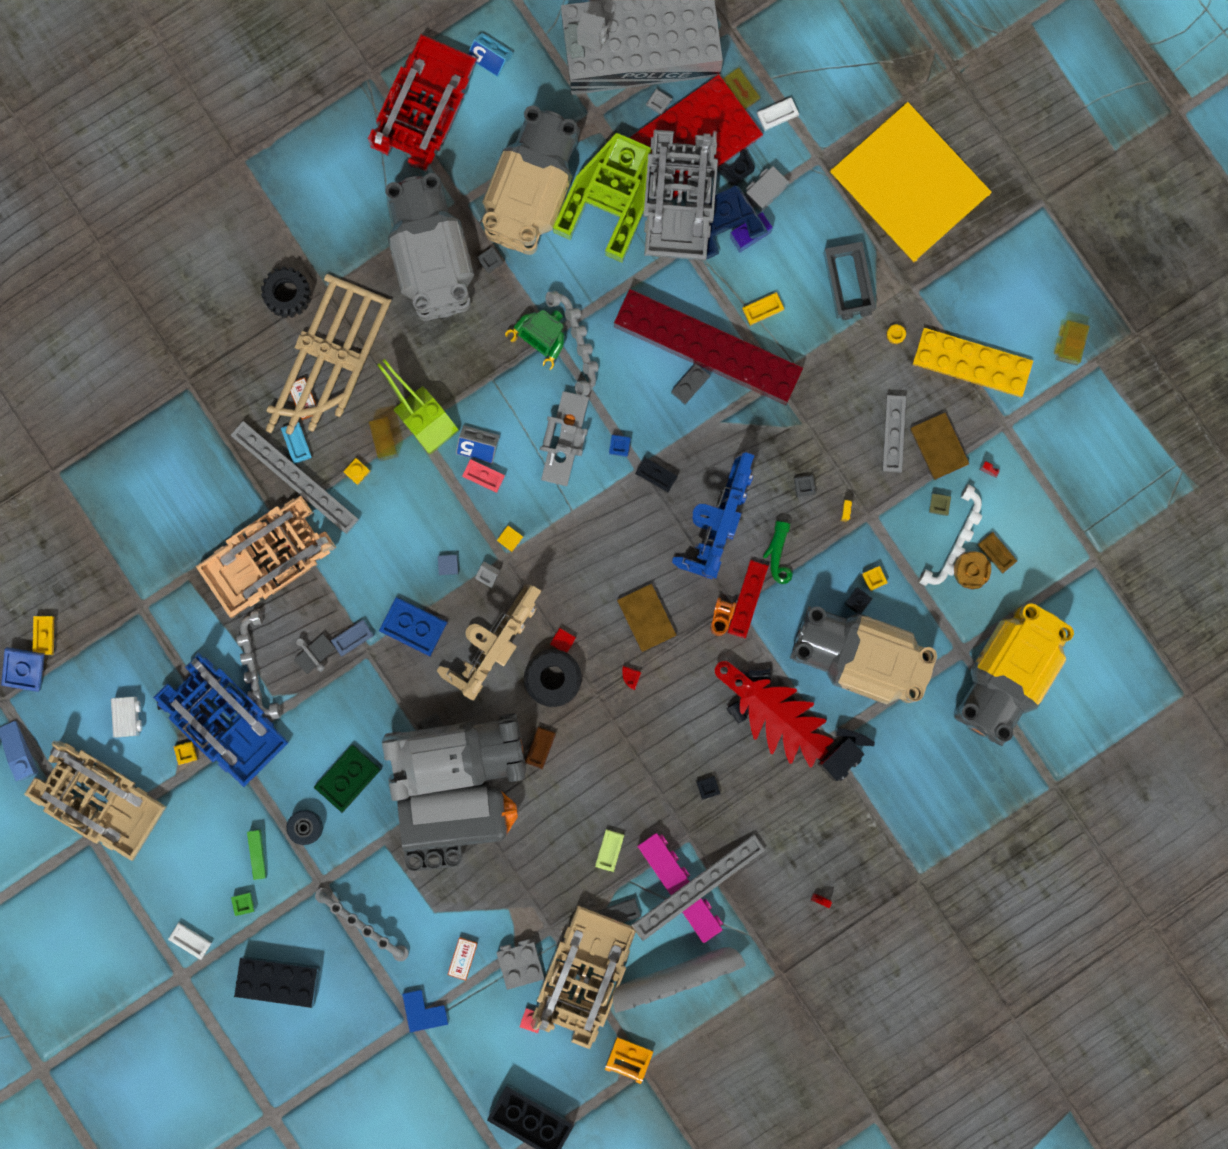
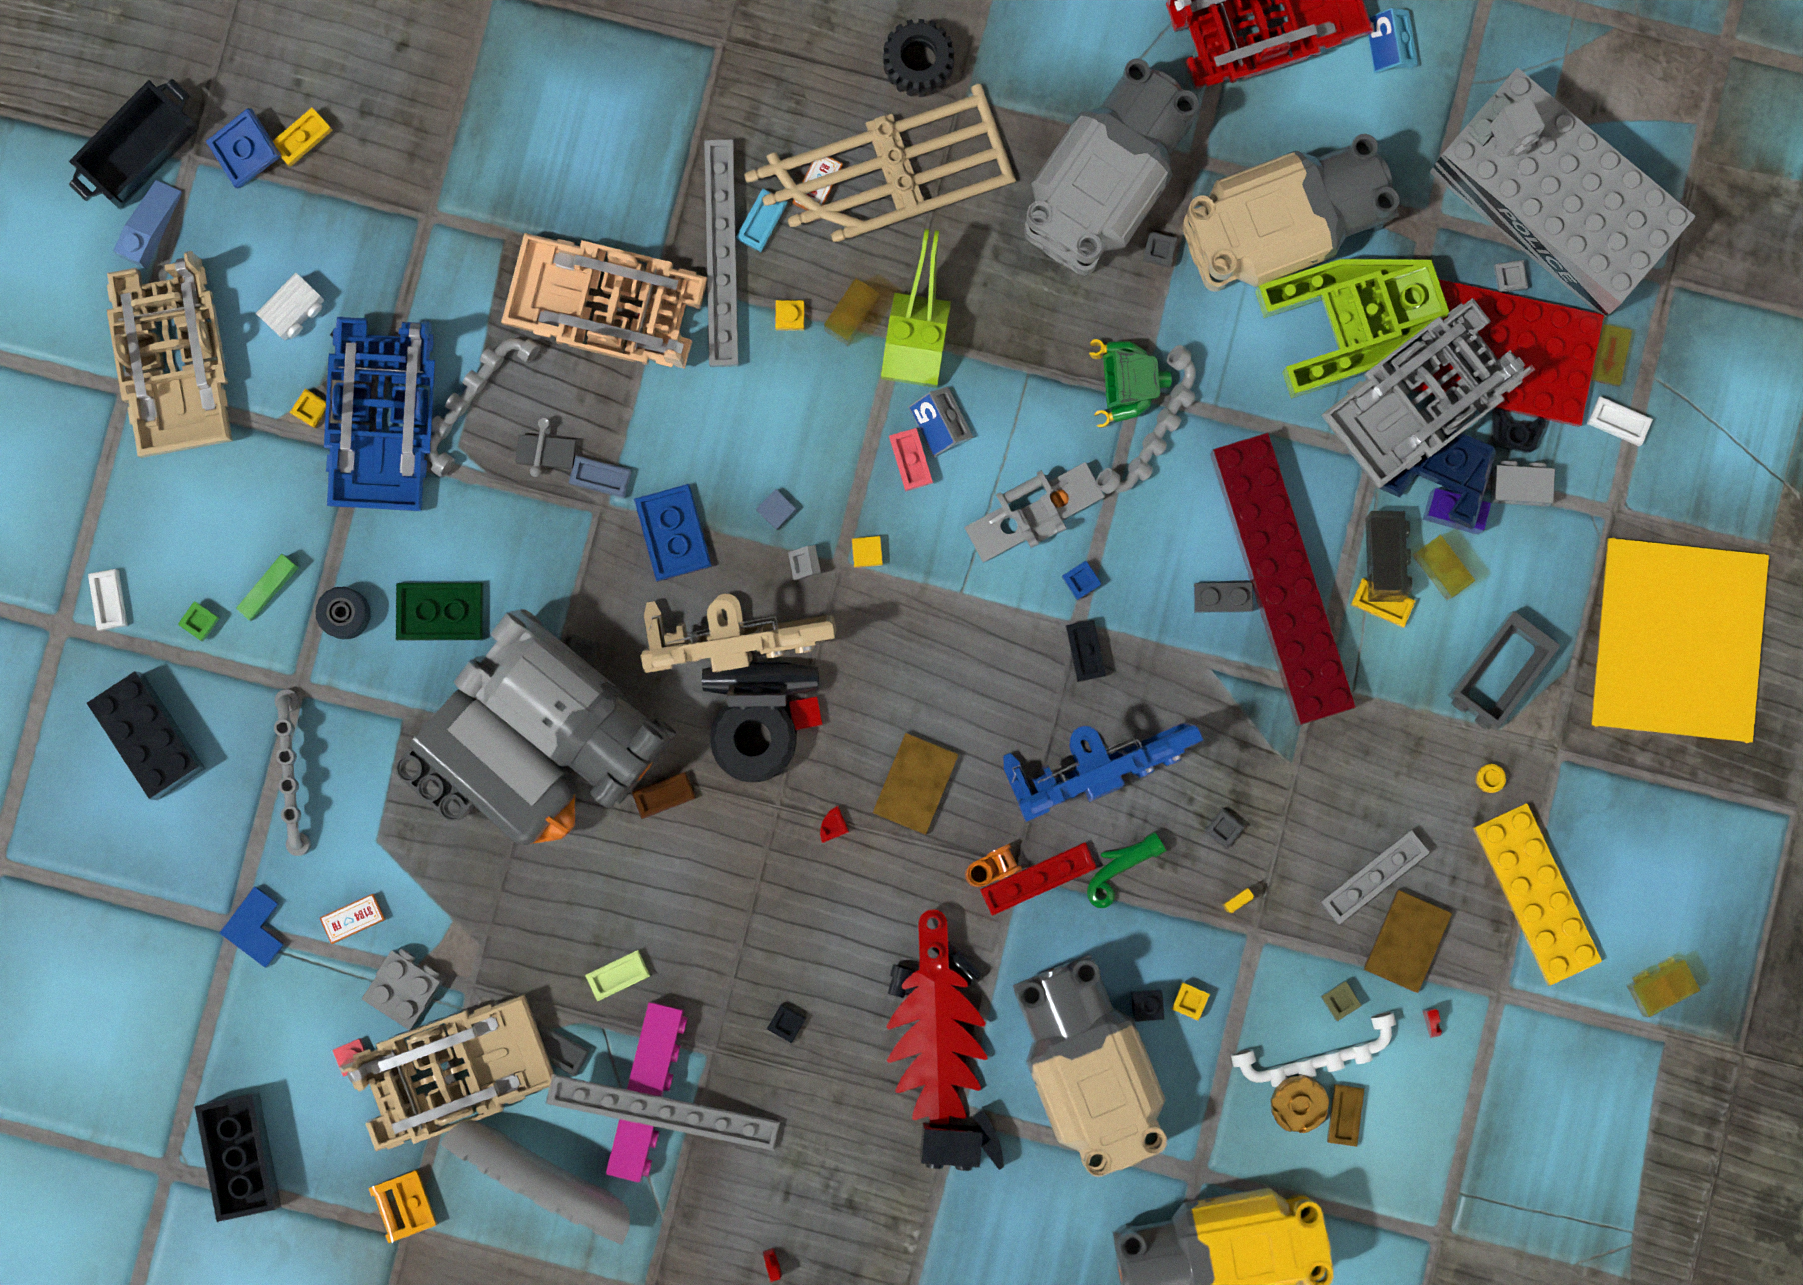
camera: 50 degrees right, 0 degrees up
none -> black plate [702,661,819,710]
none -> clear smoke brick [1365,511,1412,602]
none -> clear yellow brick [1412,534,1476,601]

